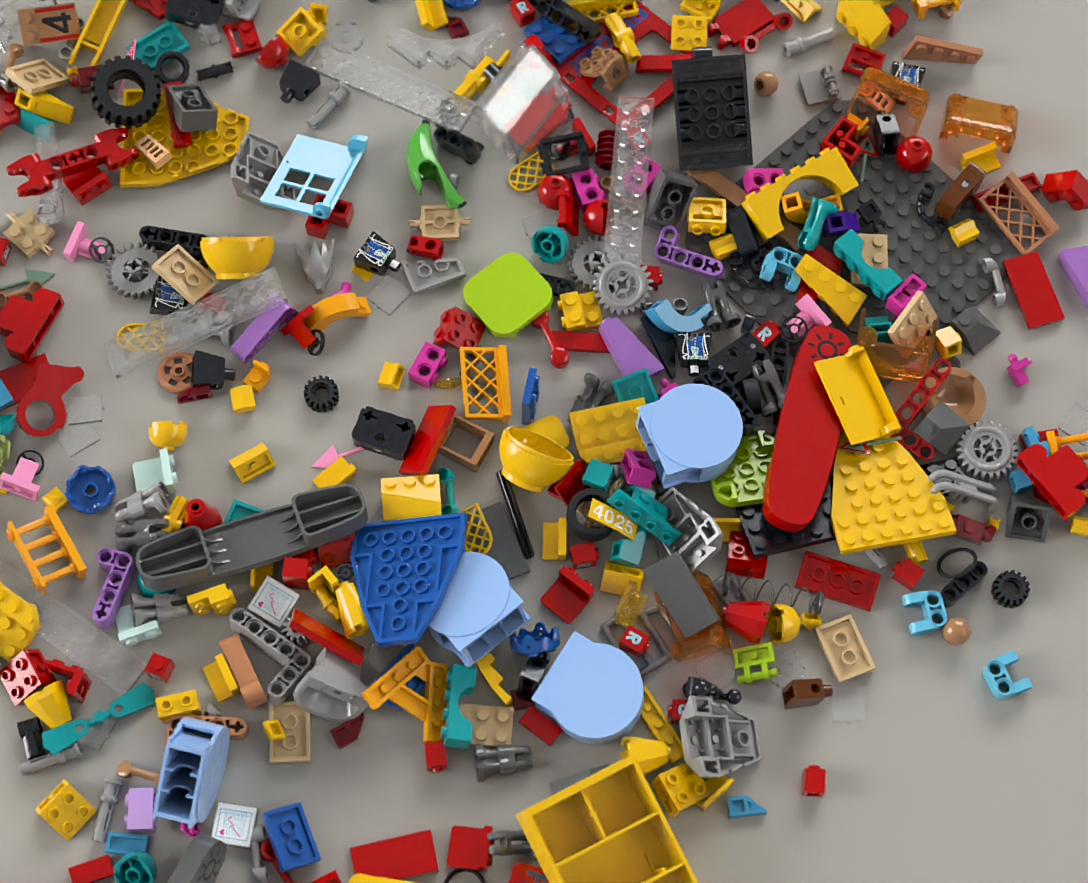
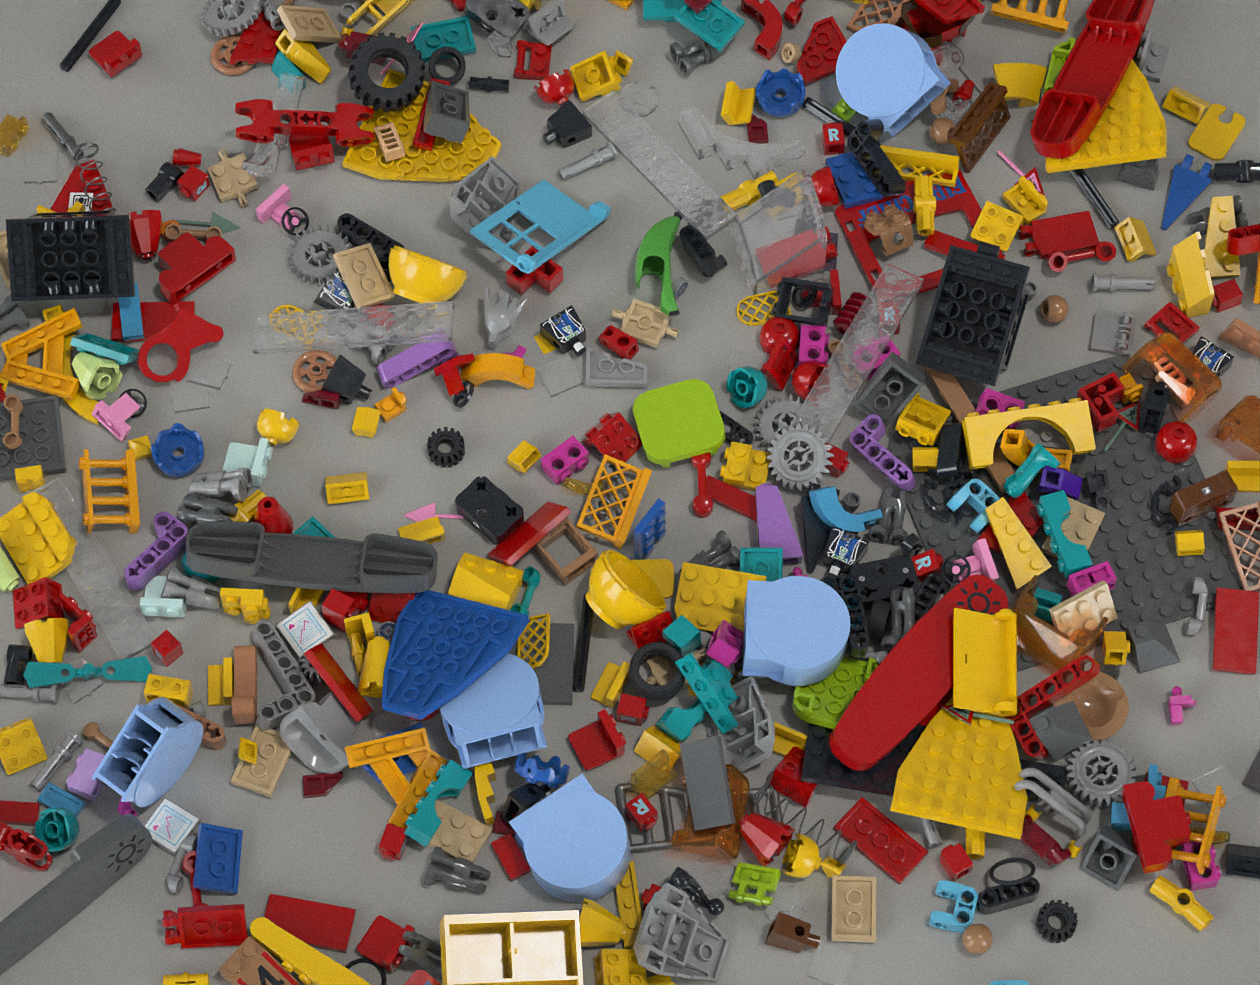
camera: 25 degrees right, 5 degrees down
yellow sticker [588,498,638,541] -> none
none -> light nougat slope [1154,370,1195,409]

